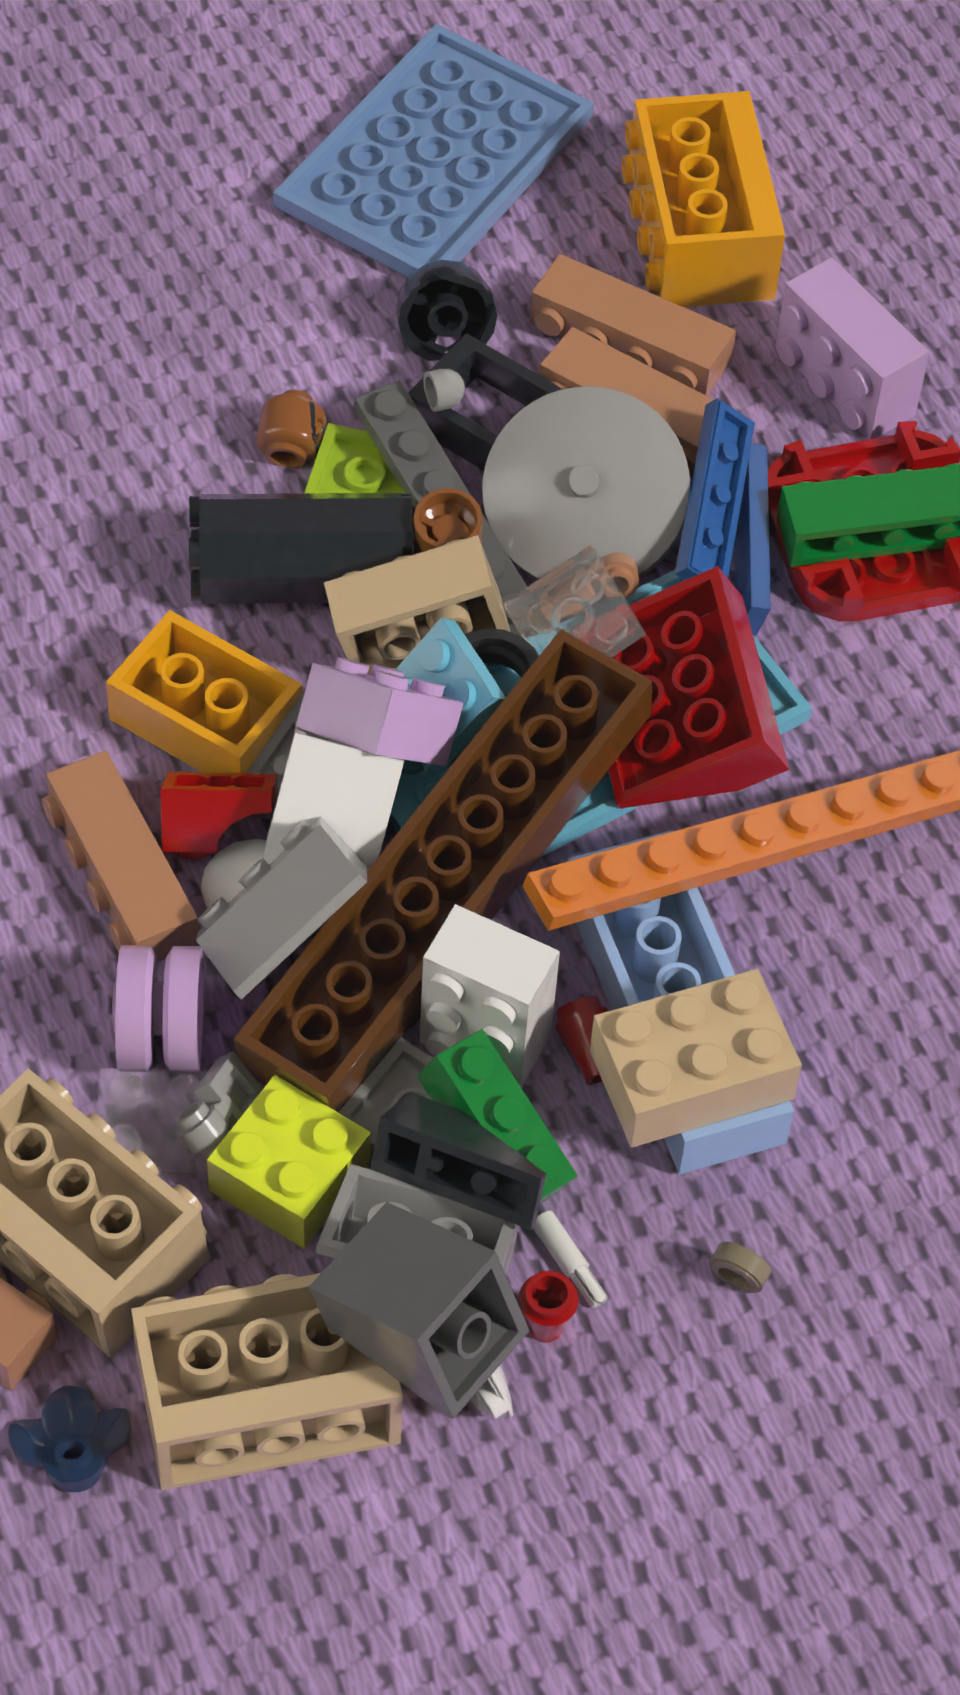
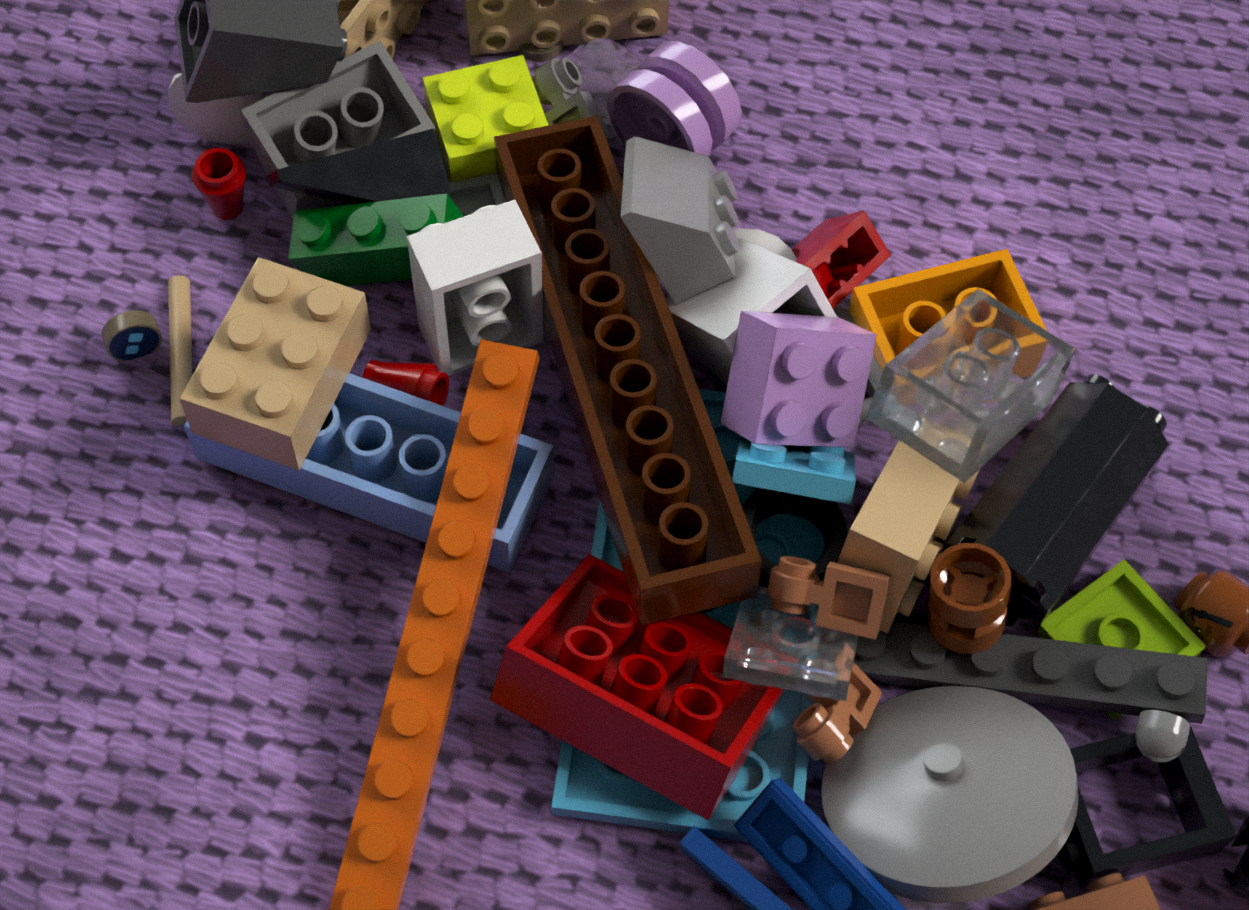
camera: 130 degrees right, 5 degrees up
nougat brick [42,750,199,962] -> none
white pin [533,1211,608,1308] -> none
none -> tan bar [168,275,193,426]
none -> nougat plate [767,556,891,640]
none -> clear brick [866,289,1076,483]

